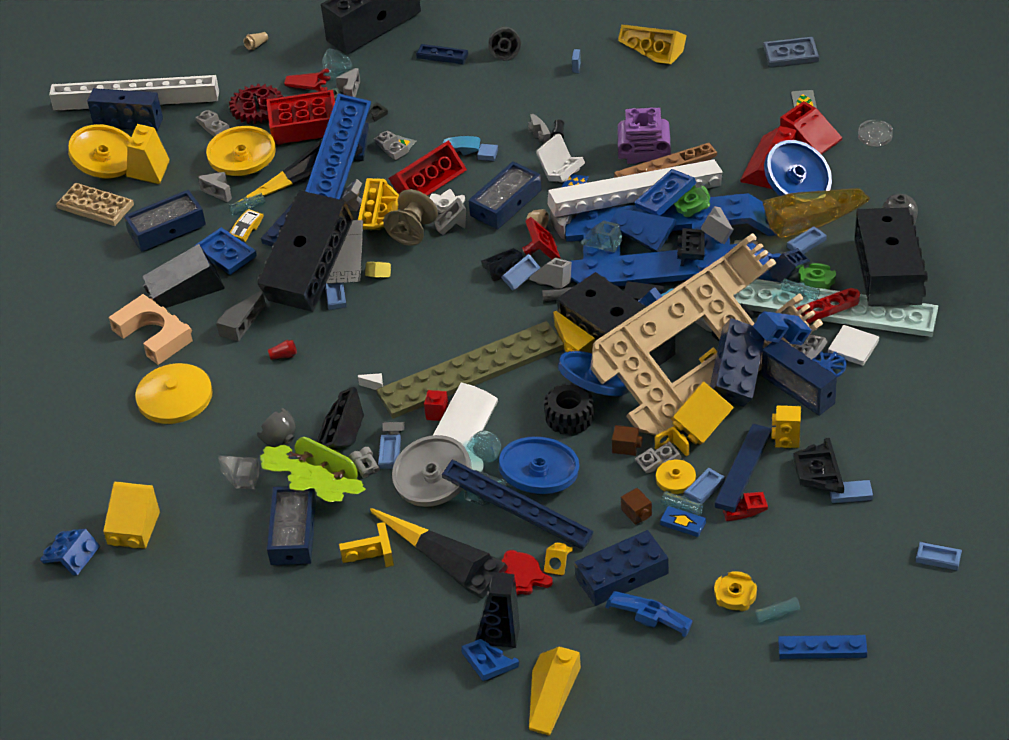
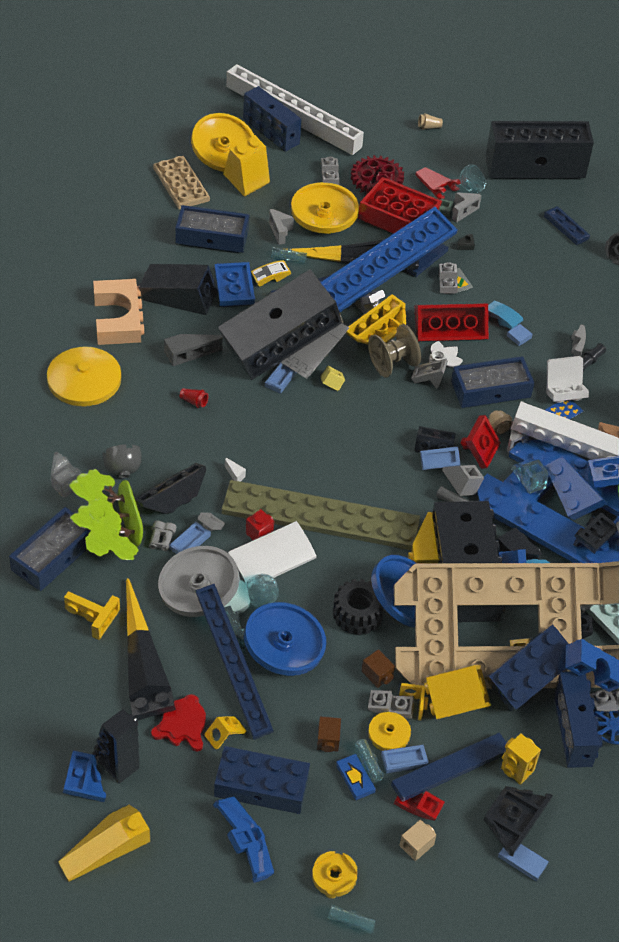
camera: 30 degrees right, 5 degrees up
none -> tan brick [400,819,436,861]

